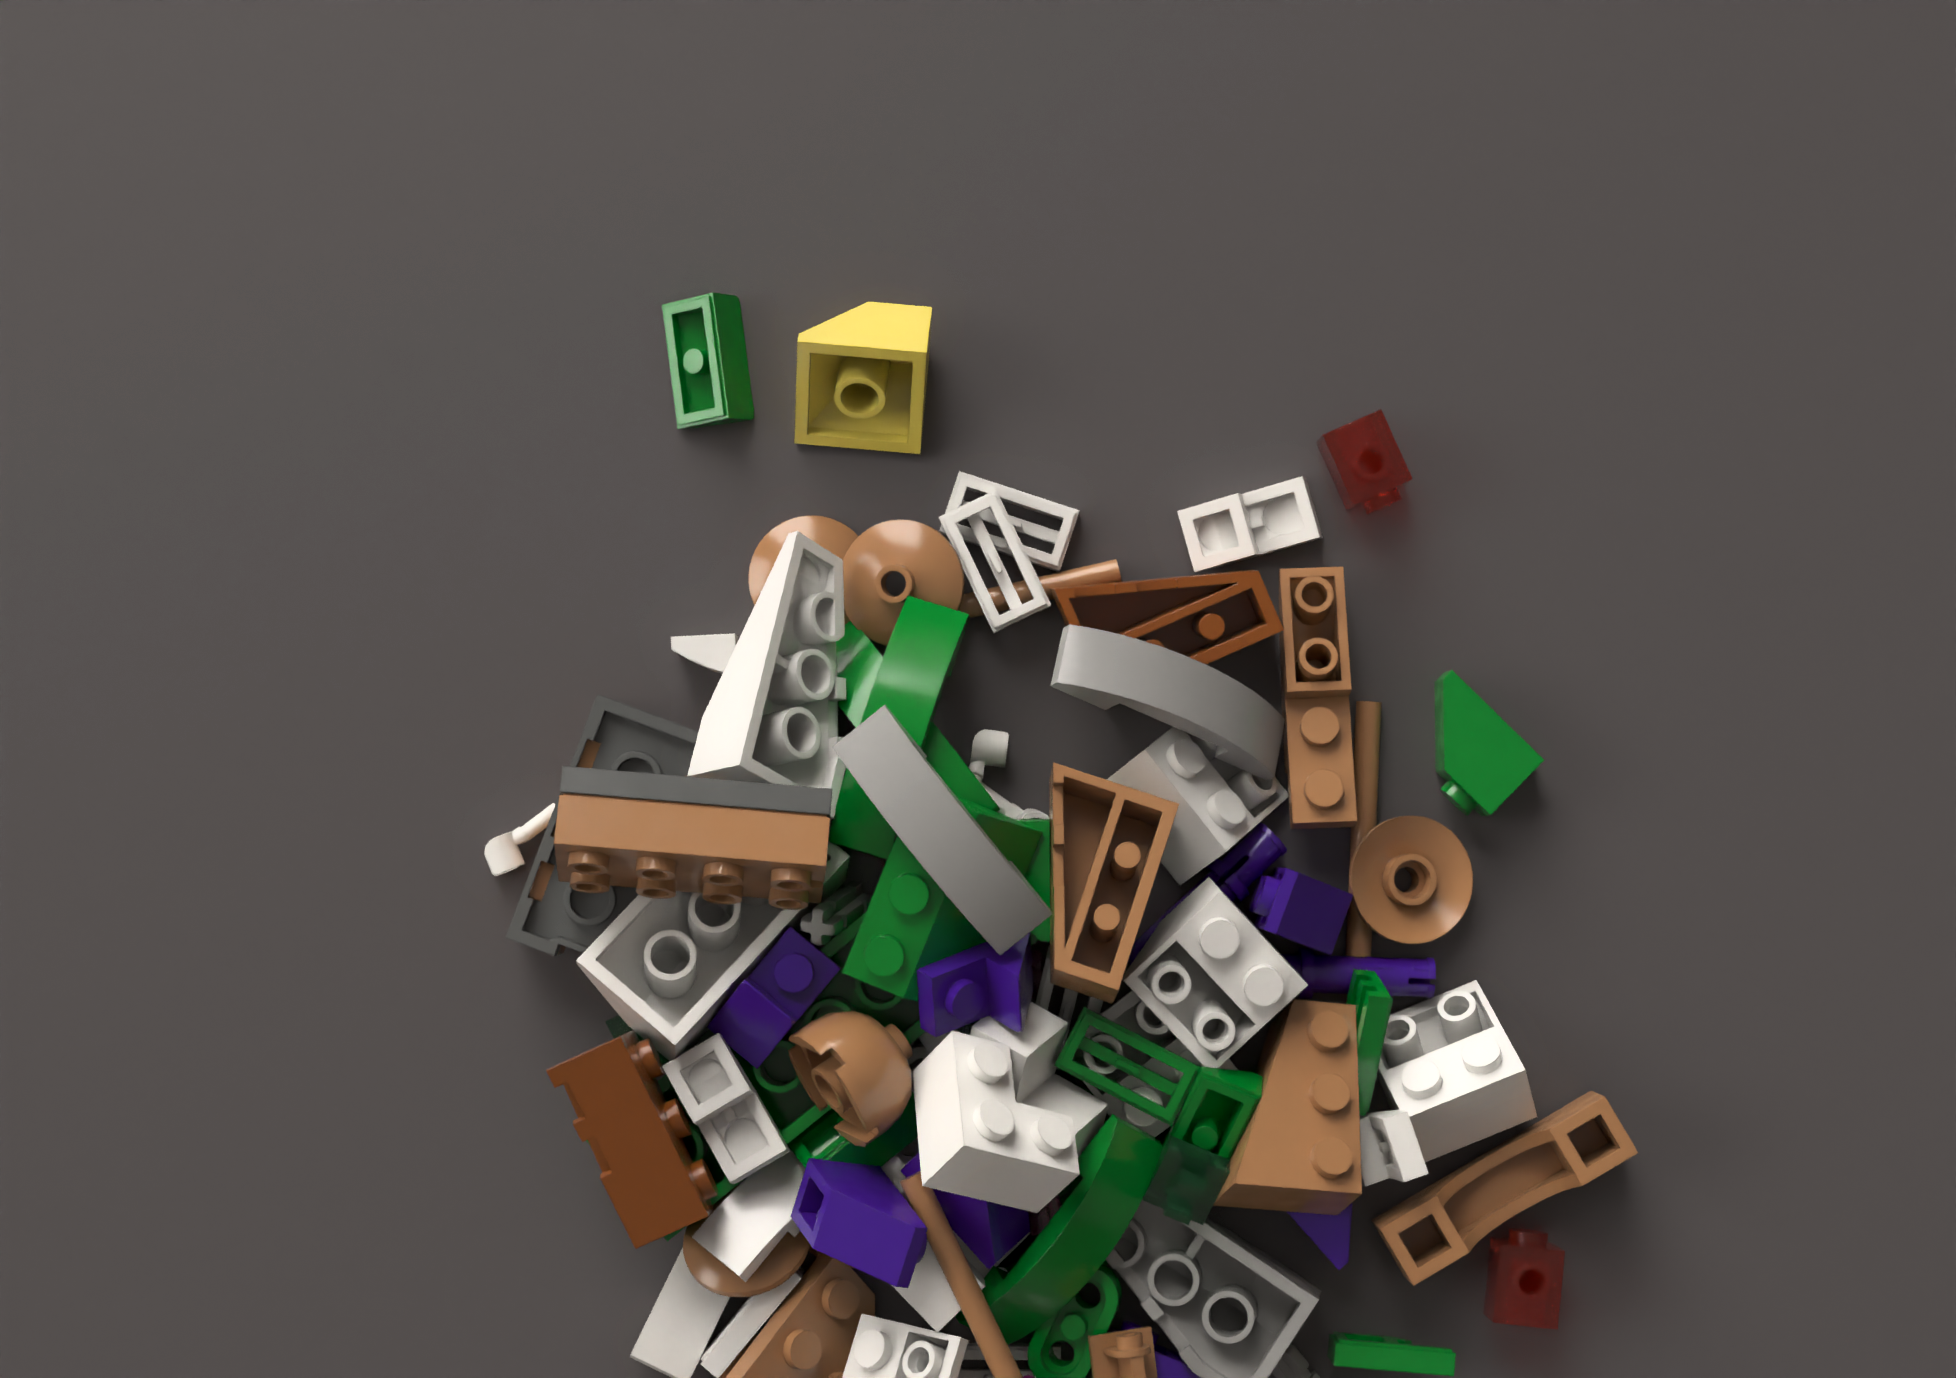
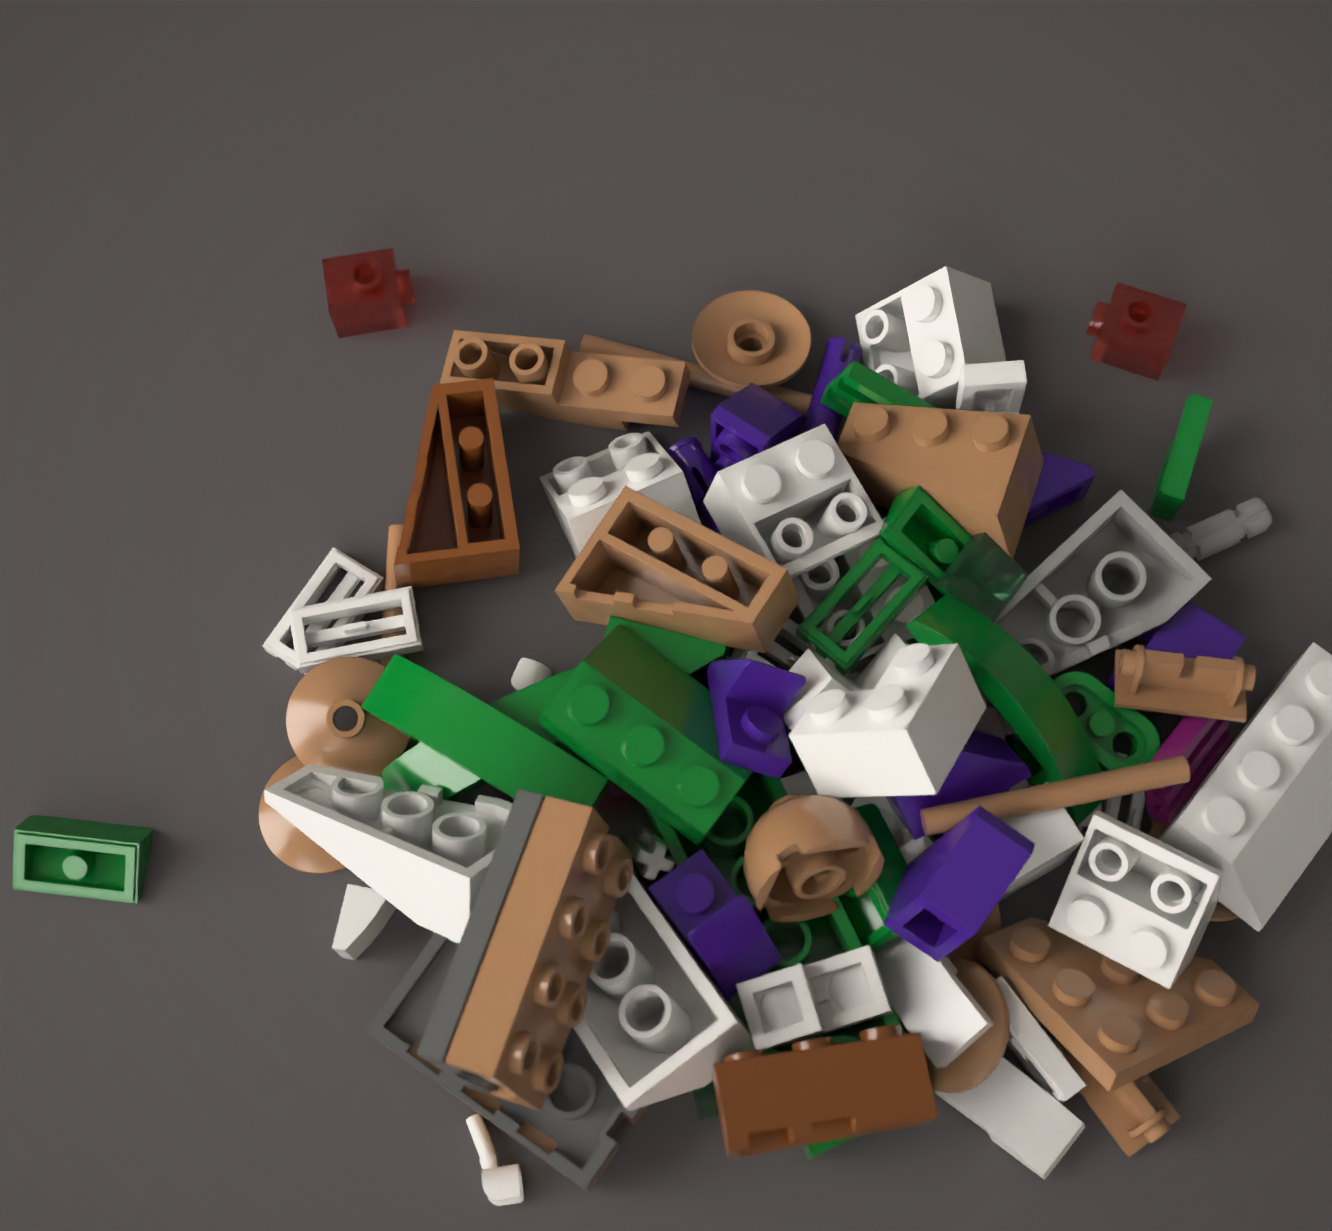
camera: 75 degrees left, 15 degrees down
light yellow slope [794,302,932,454] -> none
light grey slope [833,704,1053,955] -> none
light grey slope [1050,624,1285,780] -> none
white slope [1177,476,1323,572] -> none
medium nougat arch [1371,1091,1638,1286] -> none
green slope [1434,670,1544,816] -> none

